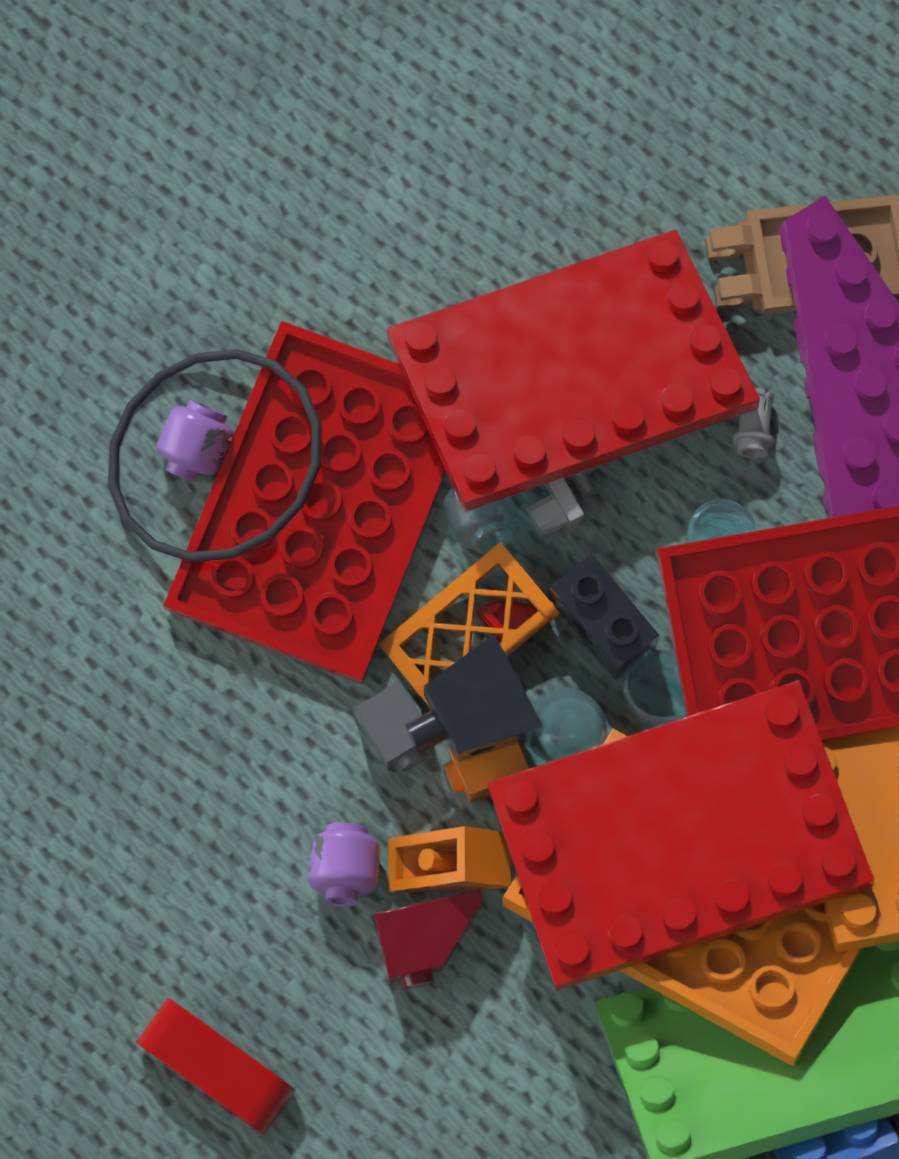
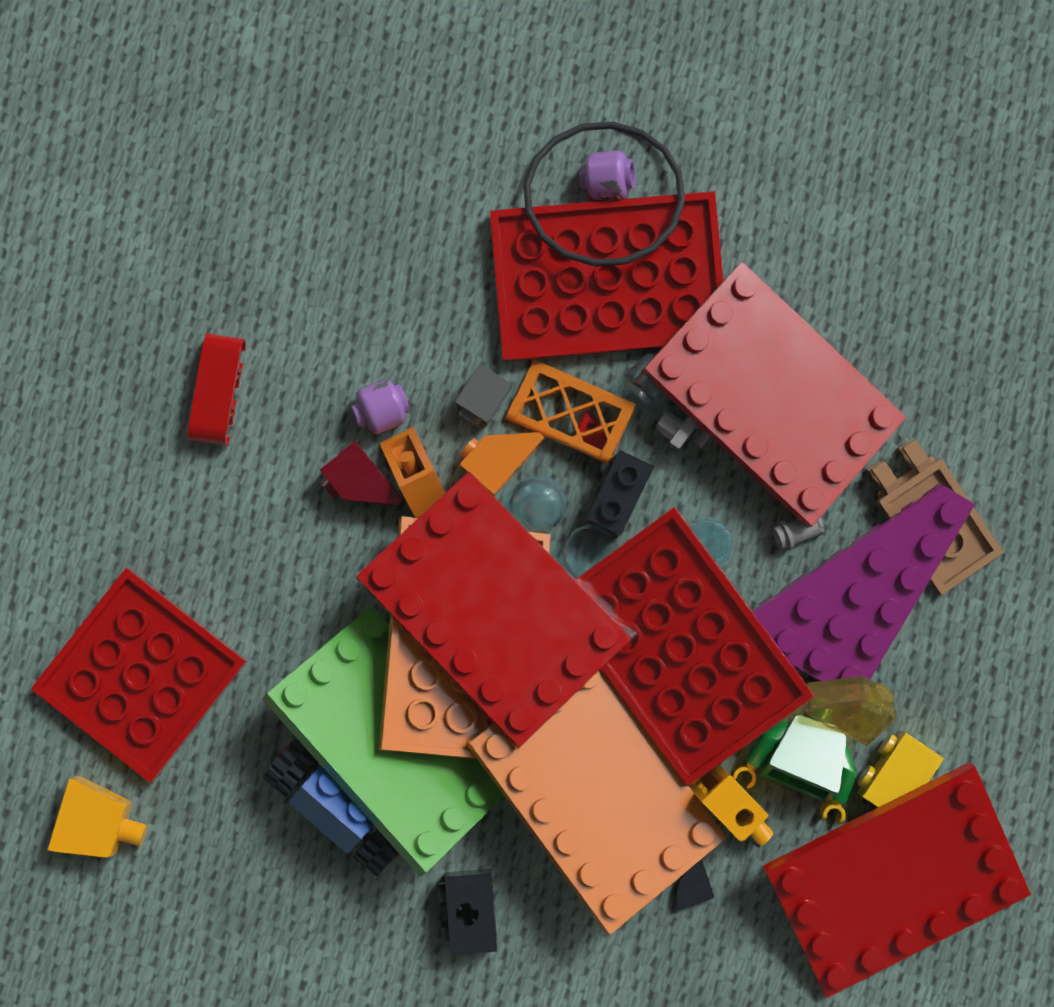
camera: 60 degrees right, 10 degrees up
black torso [405,635,543,761] -> none

